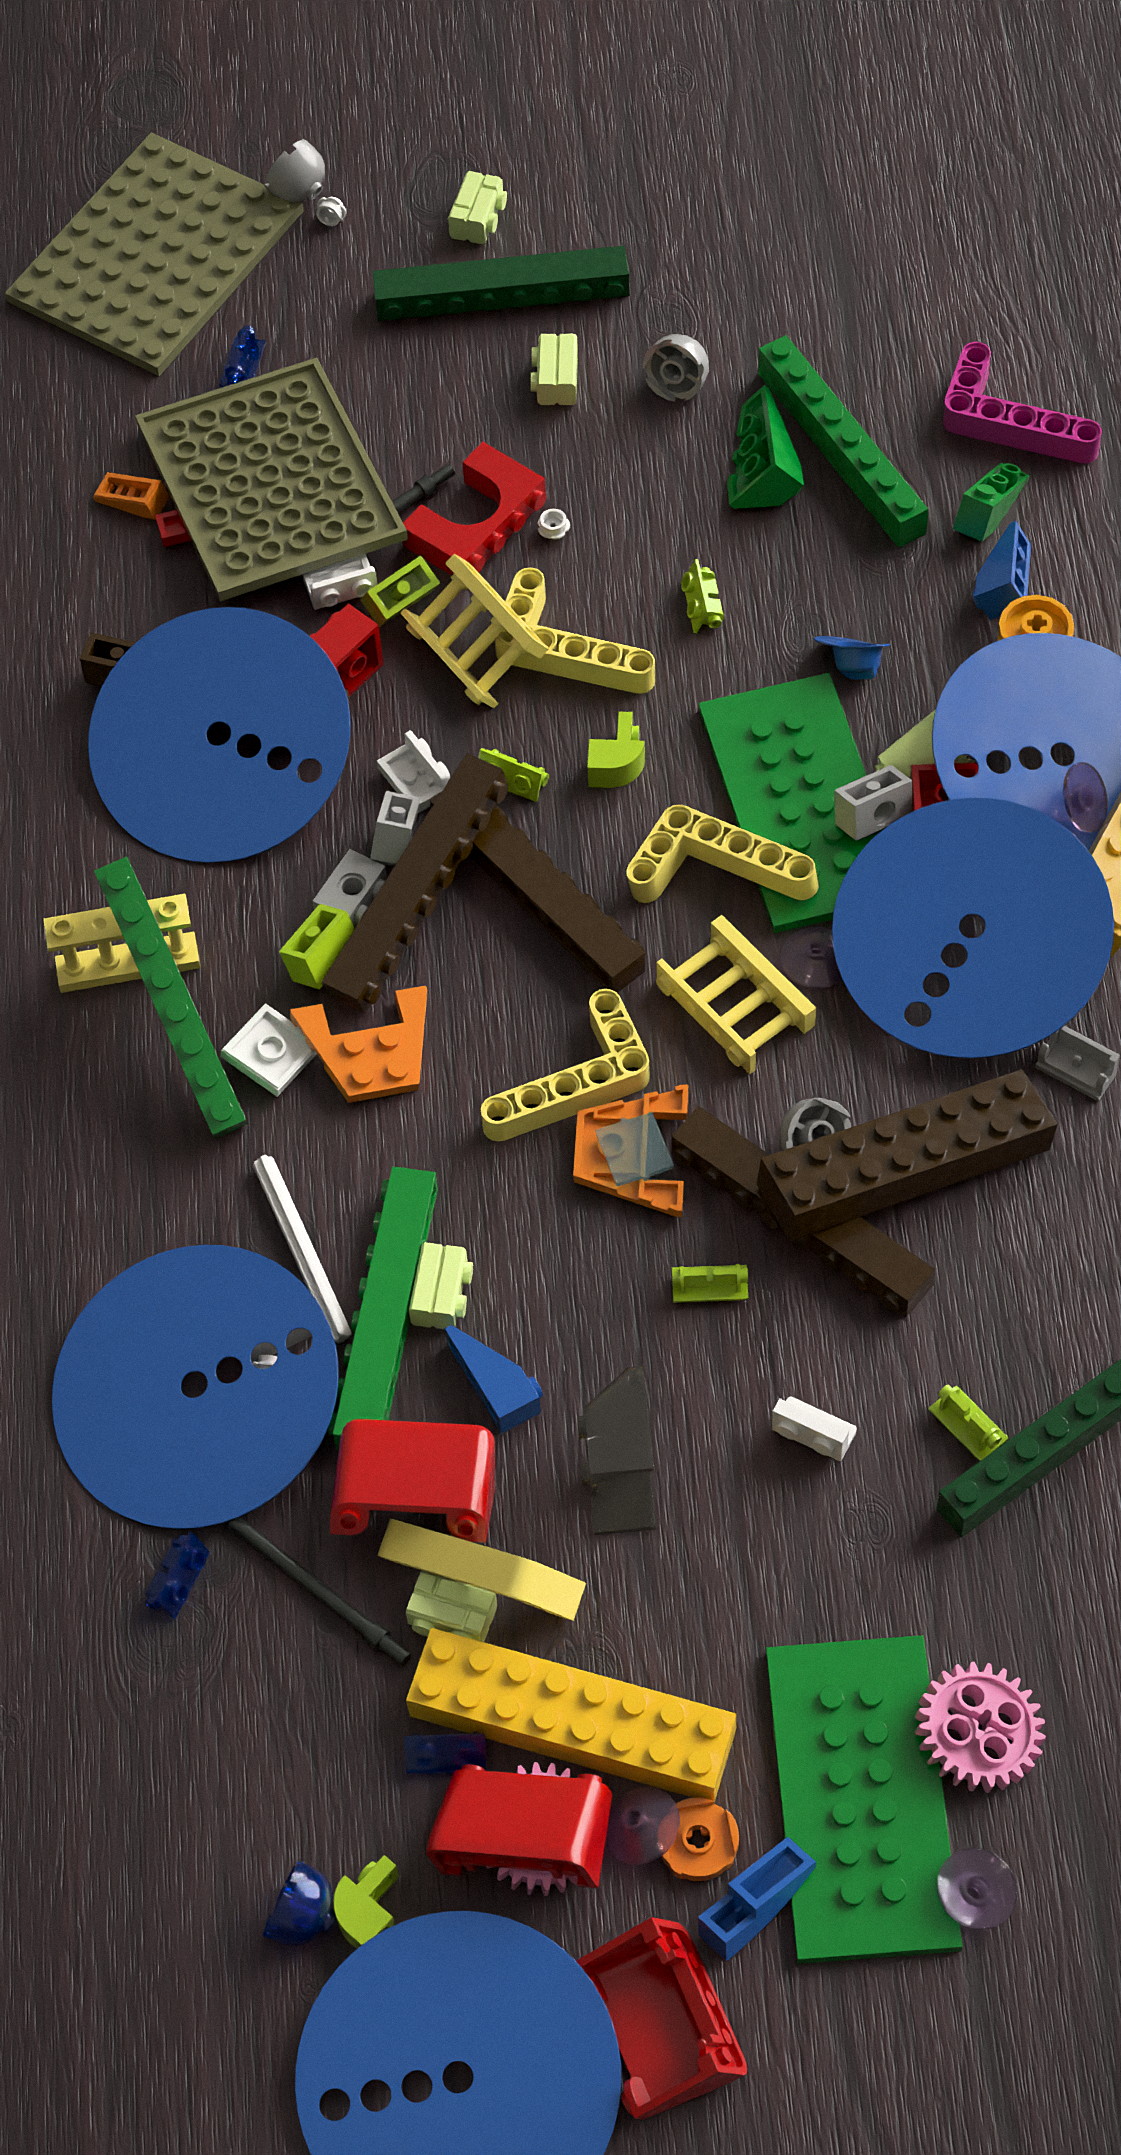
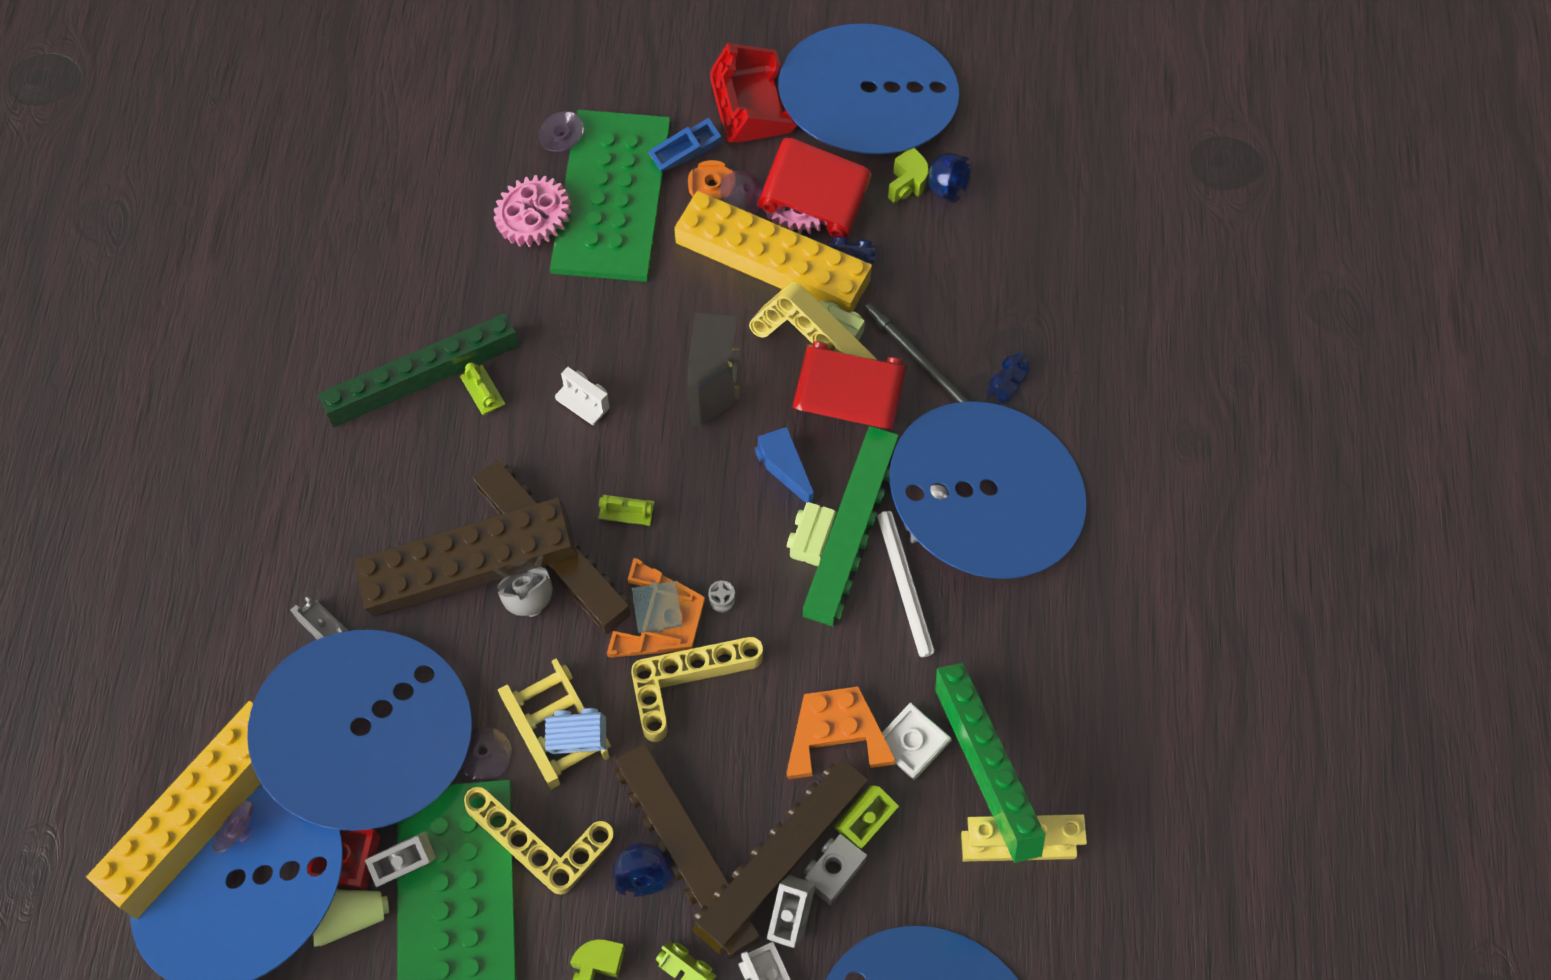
camera: 175 degrees left, 5 degrees up
none -> light blue brick [545,708,606,754]
none -> clear blue cylinder [613,842,672,897]
none -> light grey wheel [708,580,735,613]

